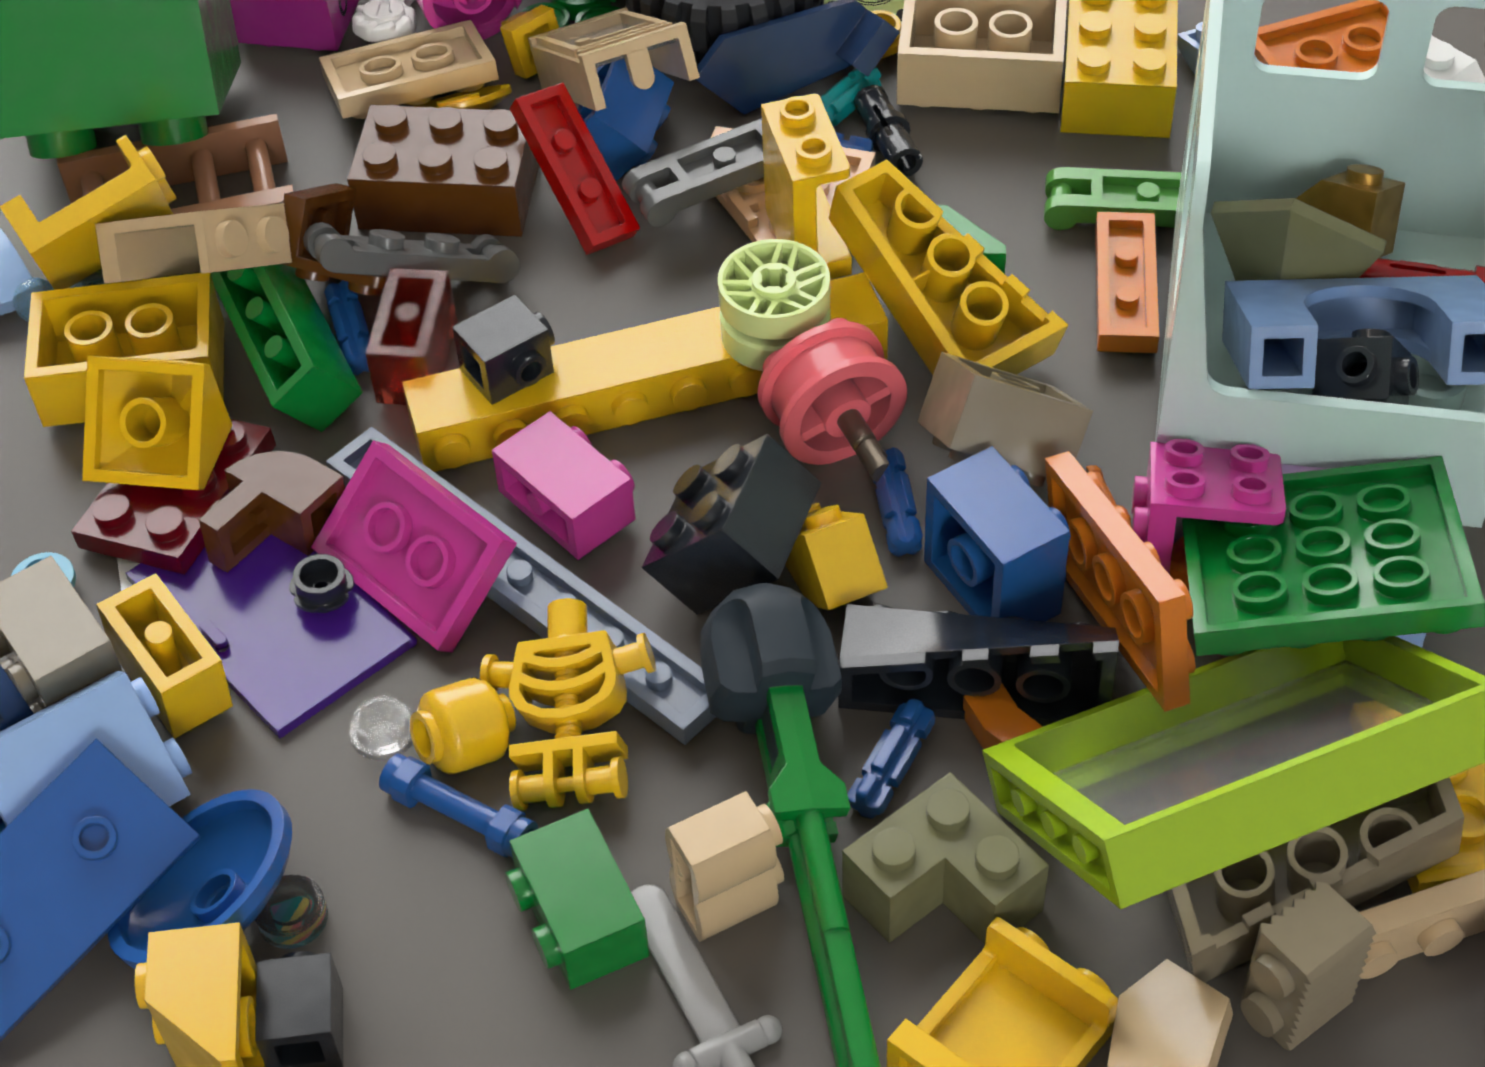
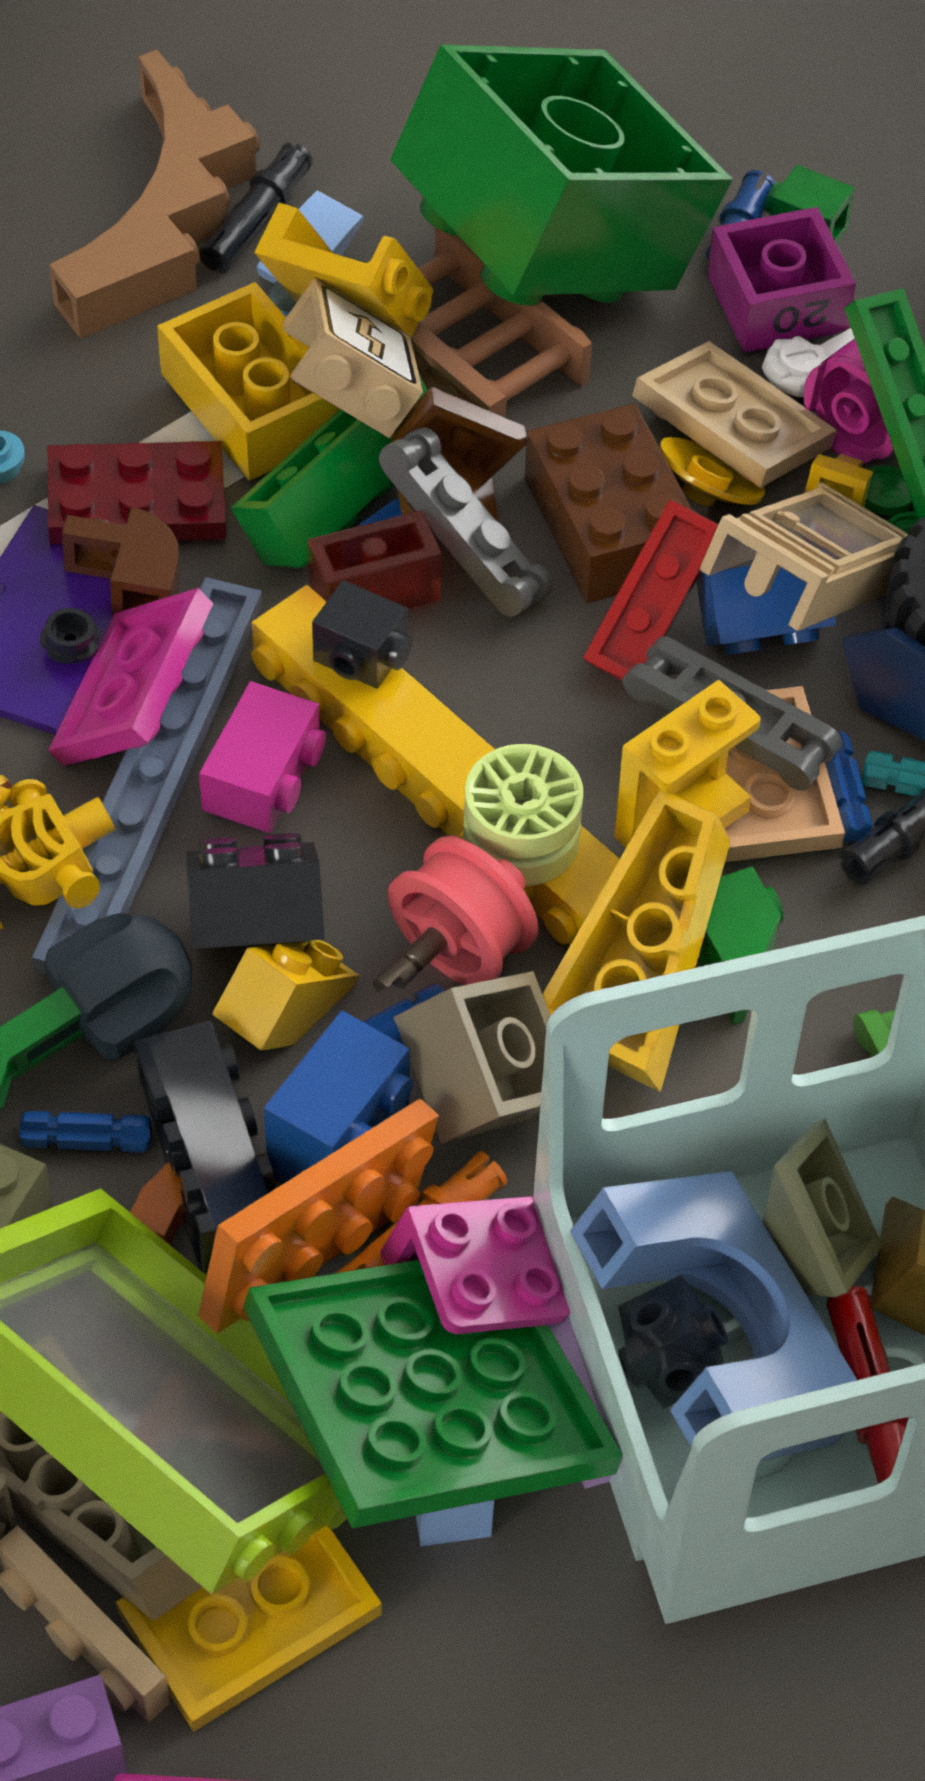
camera: 60 degrees right, 5 degrees up
yellow slope [82,356,232,490] -> none

